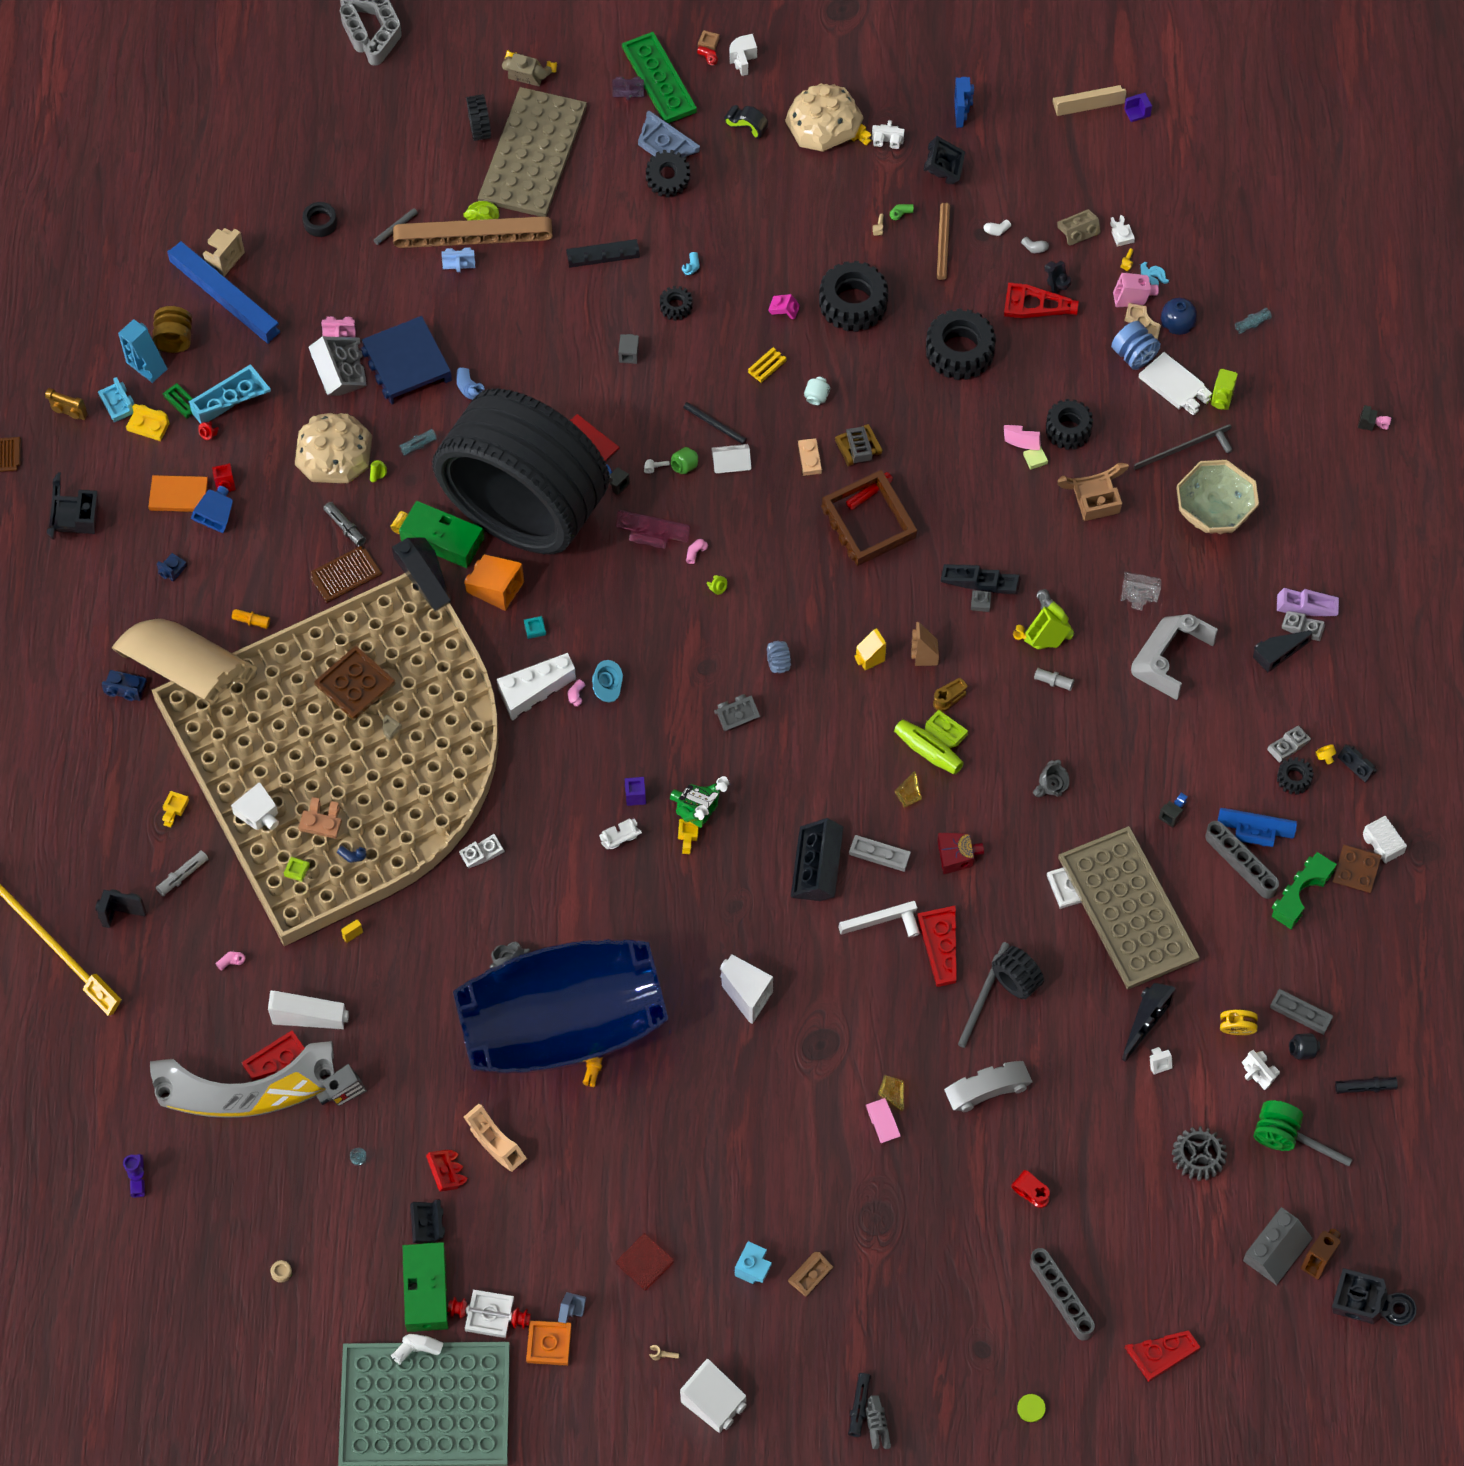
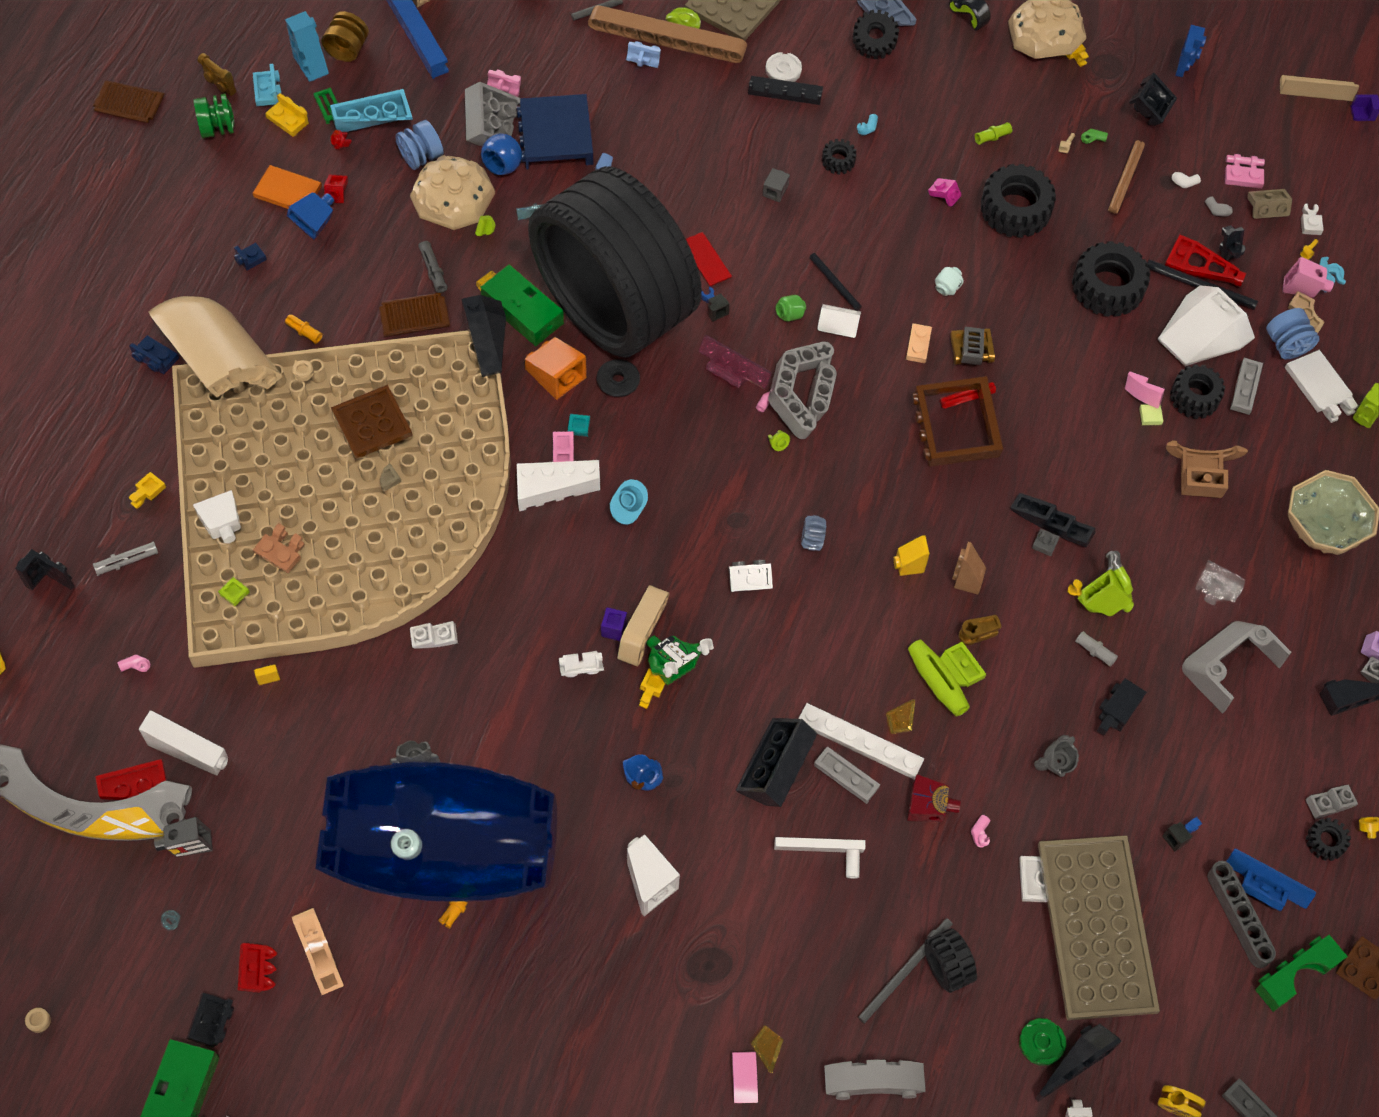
camera: 15 degrees right, 0 degrees up
black piece [47,472,98,540] -> none
dark blue arm [337,845,367,863] -> none
bright pink arm [568,679,585,707] -> none
white hand [644,459,670,474] -> none
yellow tile [748,347,786,383] -> none
white hips [872,120,904,149] -> none
red wing [917,905,956,987] -> none
dark grey piece [1134,424,1232,470] -> none
dark blue cylinder [1160,297,1197,335] -> none
none -> green wheel [193,93,235,139]
none -> tan tile [292,360,314,381]
none -> light aqua head [391,829,422,860]
none -> medium blue wheel [395,120,444,170]
none -> blue wheel [481,133,522,175]
none -> bright pink slope [553,432,574,462]
none -> black wheel [597,359,640,397]
none -> tan beam [618,585,669,667]
none -> blue hair [623,754,664,791]
none -> white tile [765,52,802,82]
none -> light grey piece [768,342,837,439]
none -> white plate [799,703,924,779]
none -> bright pink arm [971,815,990,847]
none -> lime pin [975,122,1012,145]
none -> green tile [1019,1018,1066,1066]
none -> black hinge [1097,678,1147,736]
none -> black piece [1147,259,1258,310]
none -> white wedge [1158,285,1255,366]
none -> bright pink plate [1225,154,1265,189]
none -> light grey plate [1230,358,1263,415]

